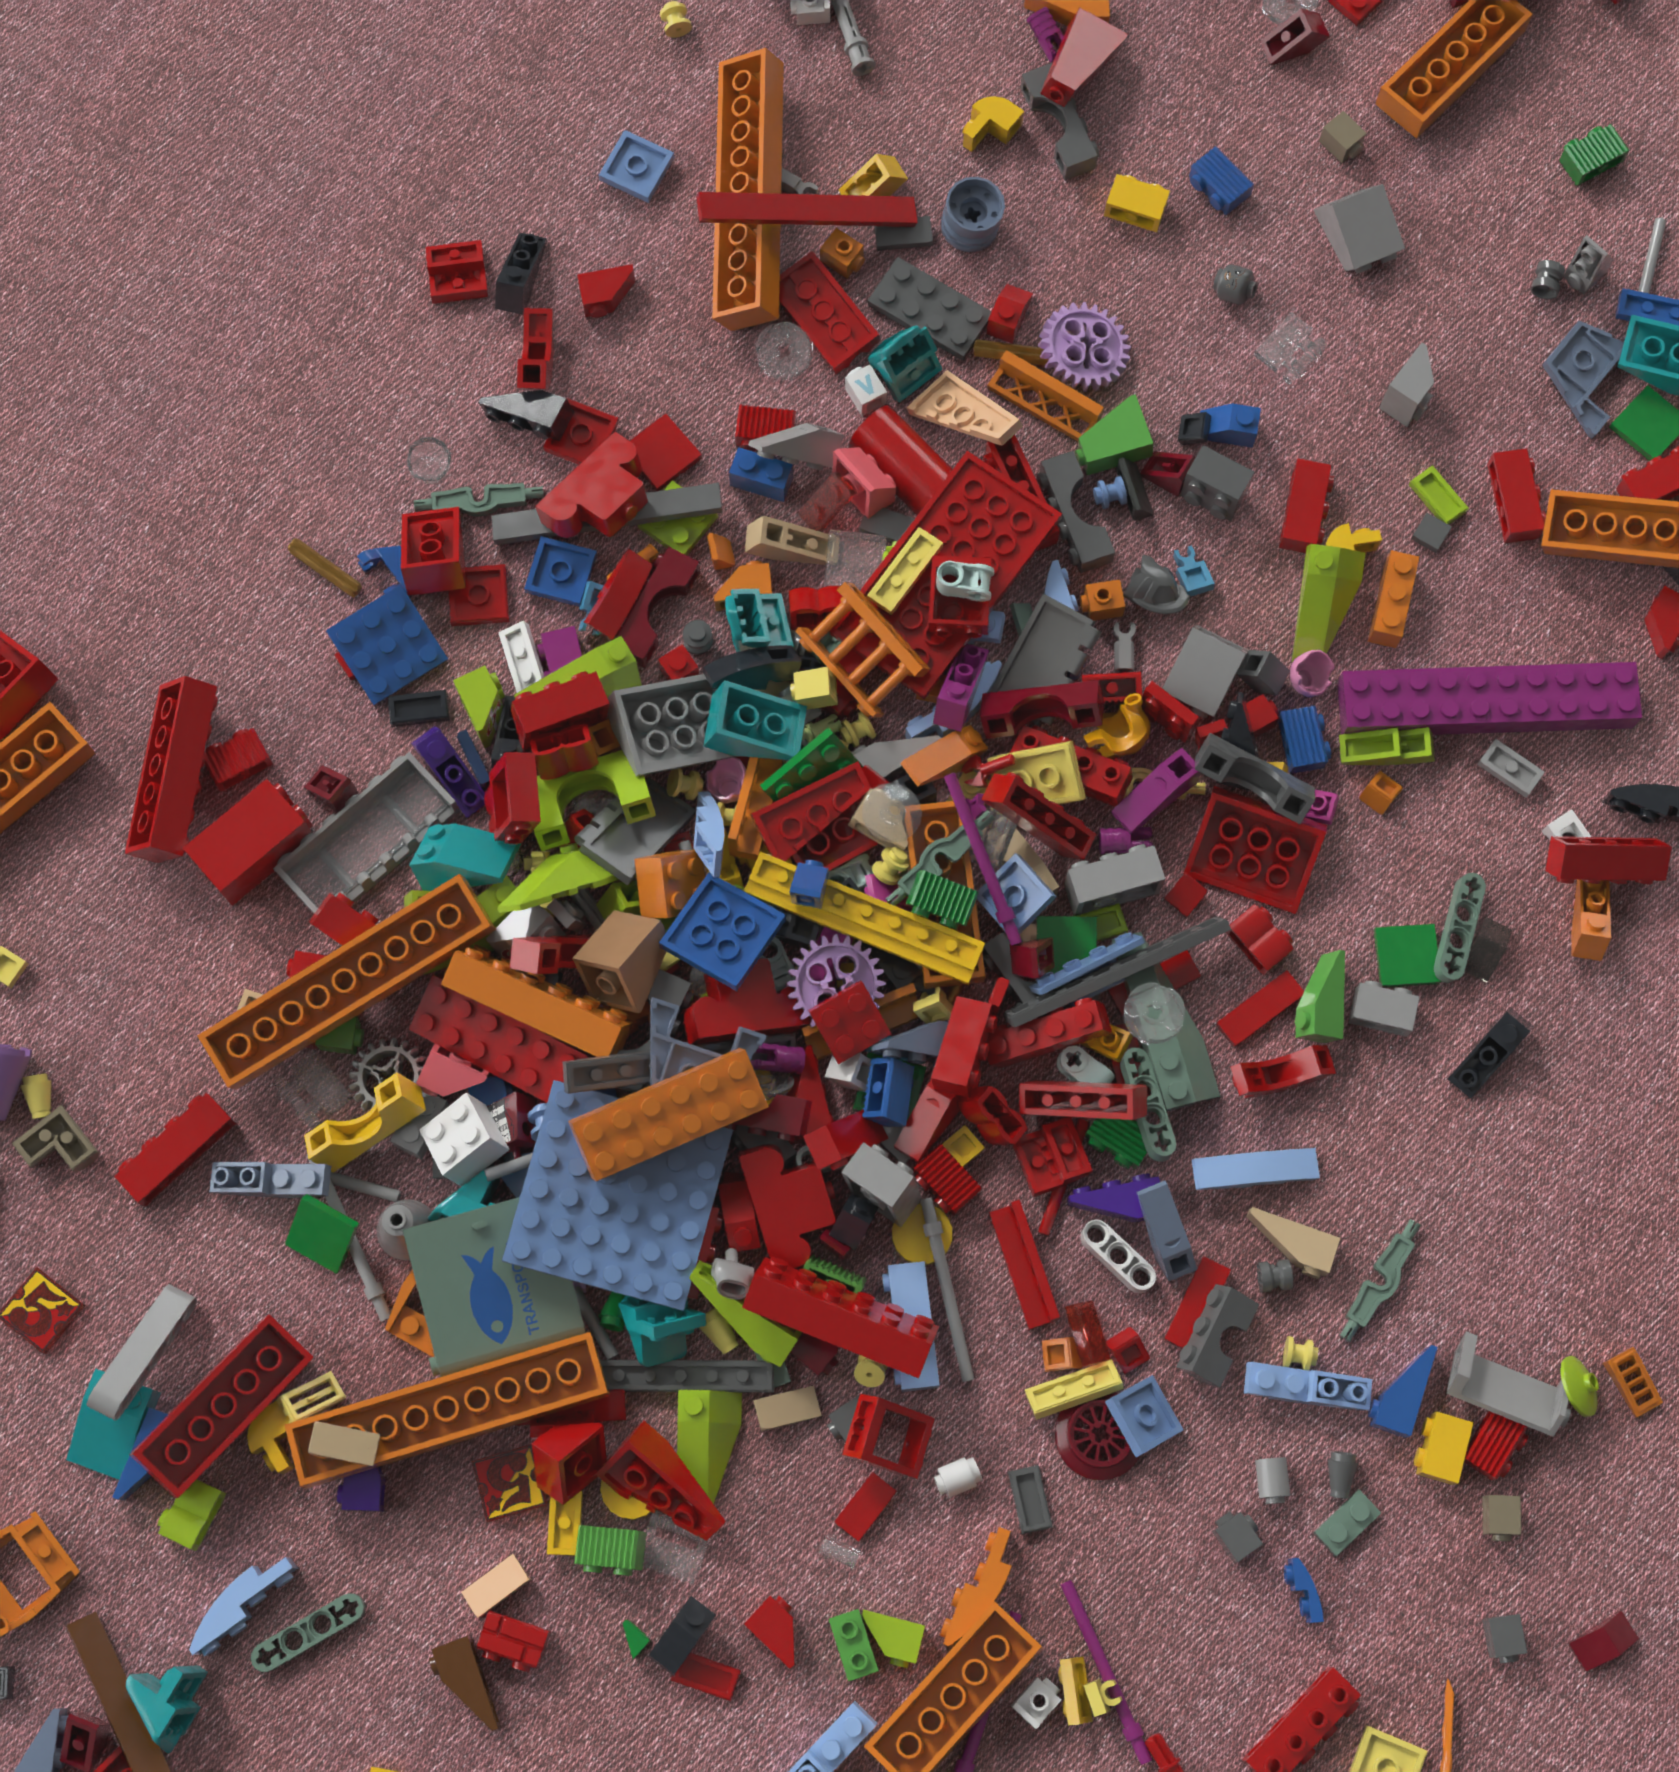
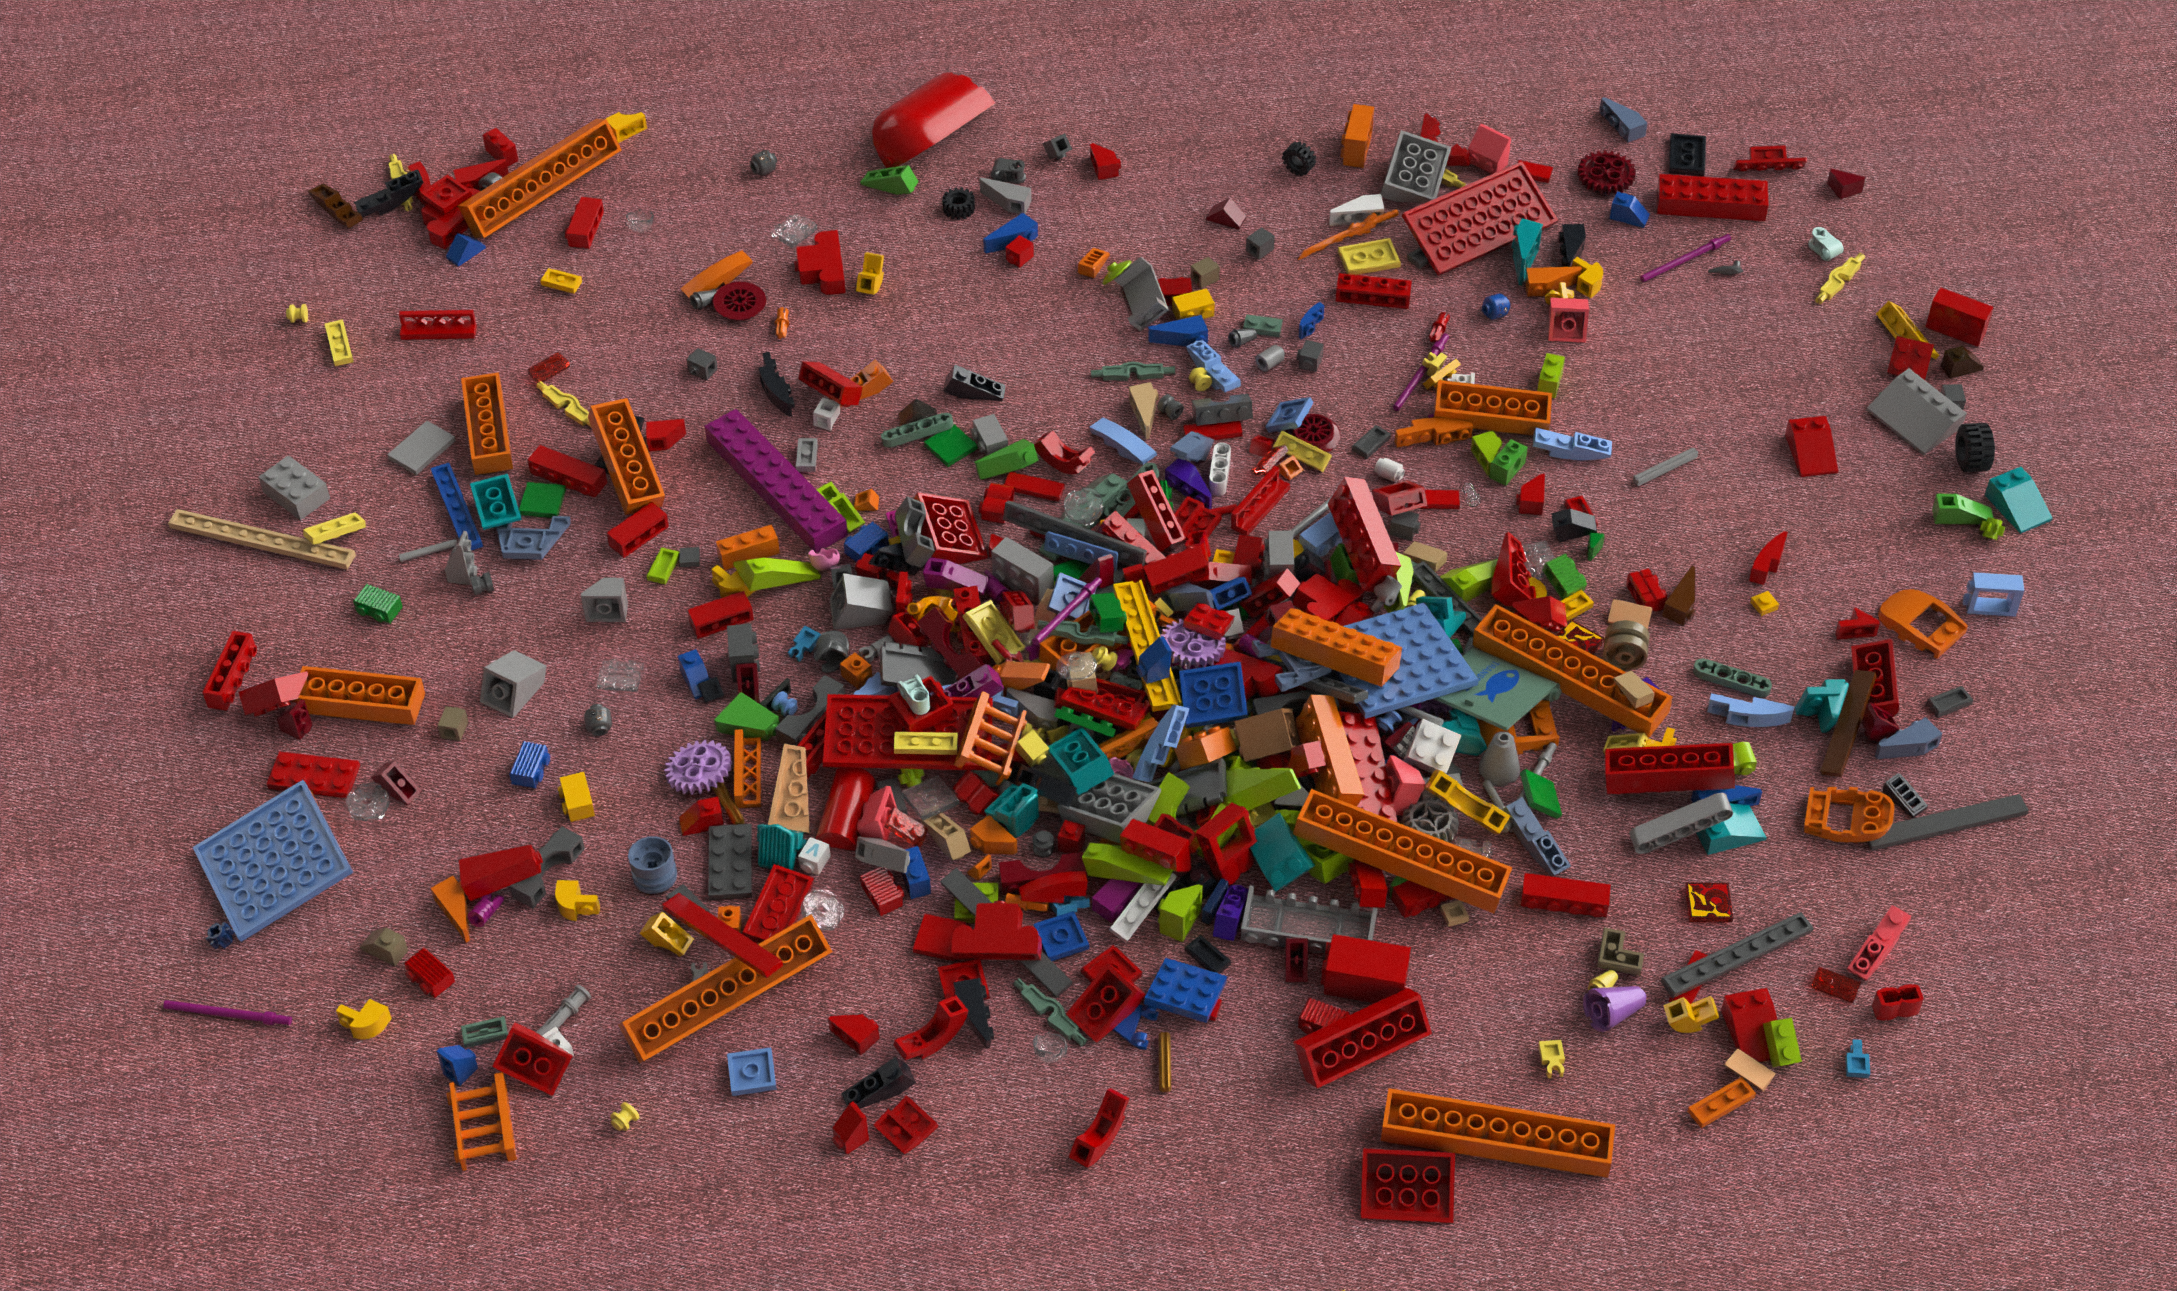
camera: 125 degrees left, 25 degrees down
none -> red slope [832,1101,869,1154]
none -> red arch [1069,1088,1130,1168]
none -> dark tan wheel [1603,620,1650,671]

